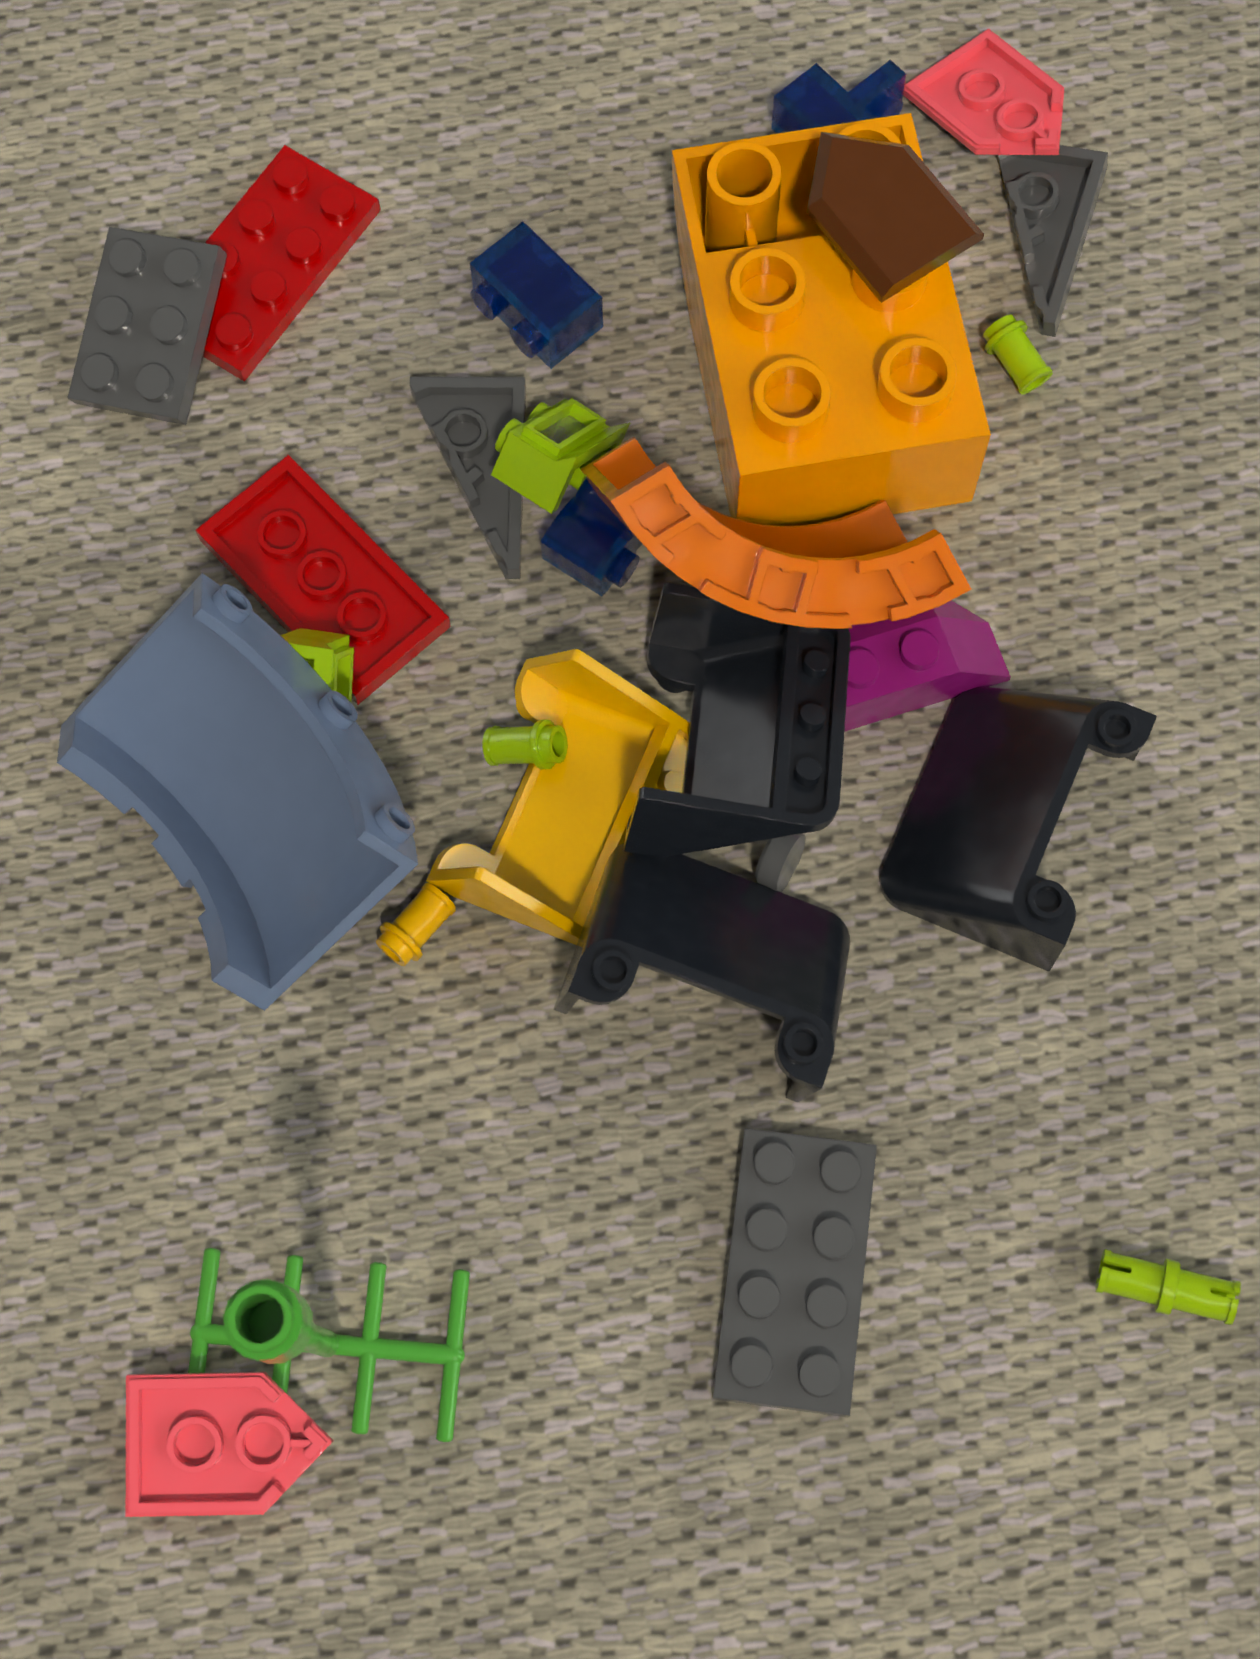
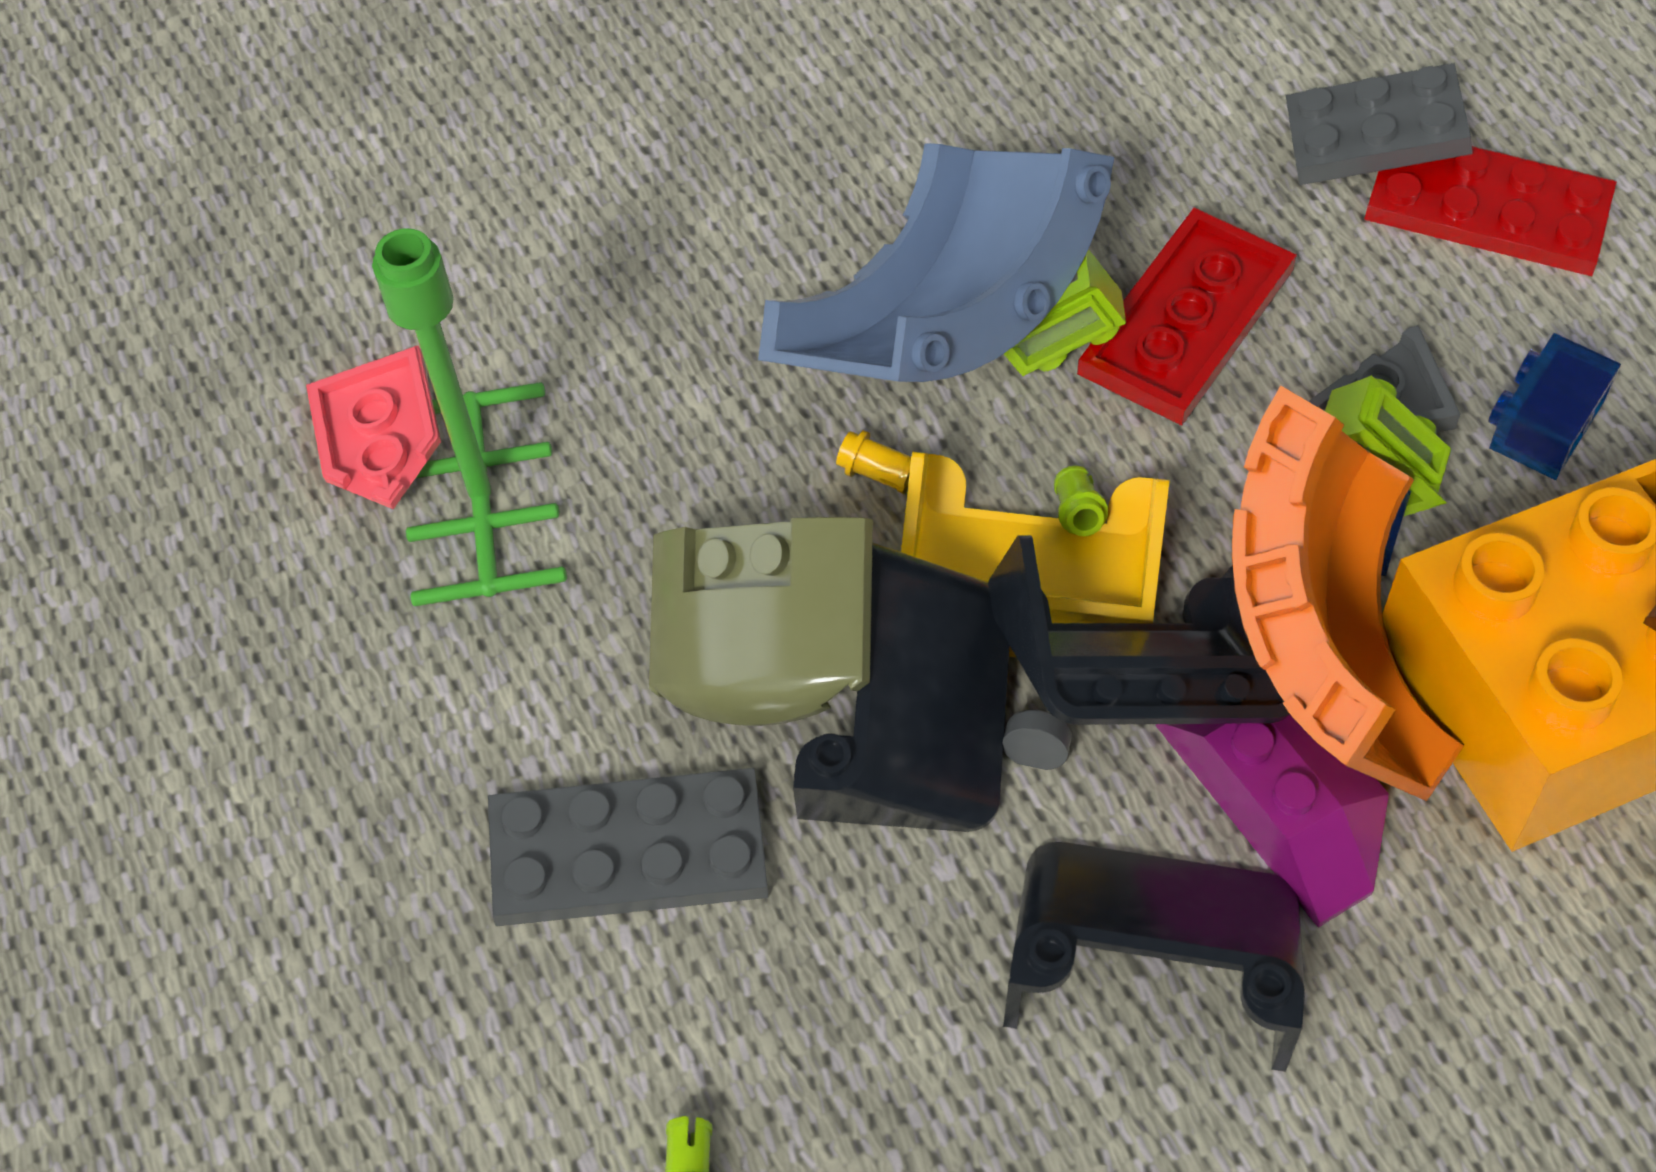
camera: 75 degrees right, 15 degrees down
none -> olive slope [649,517,873,726]

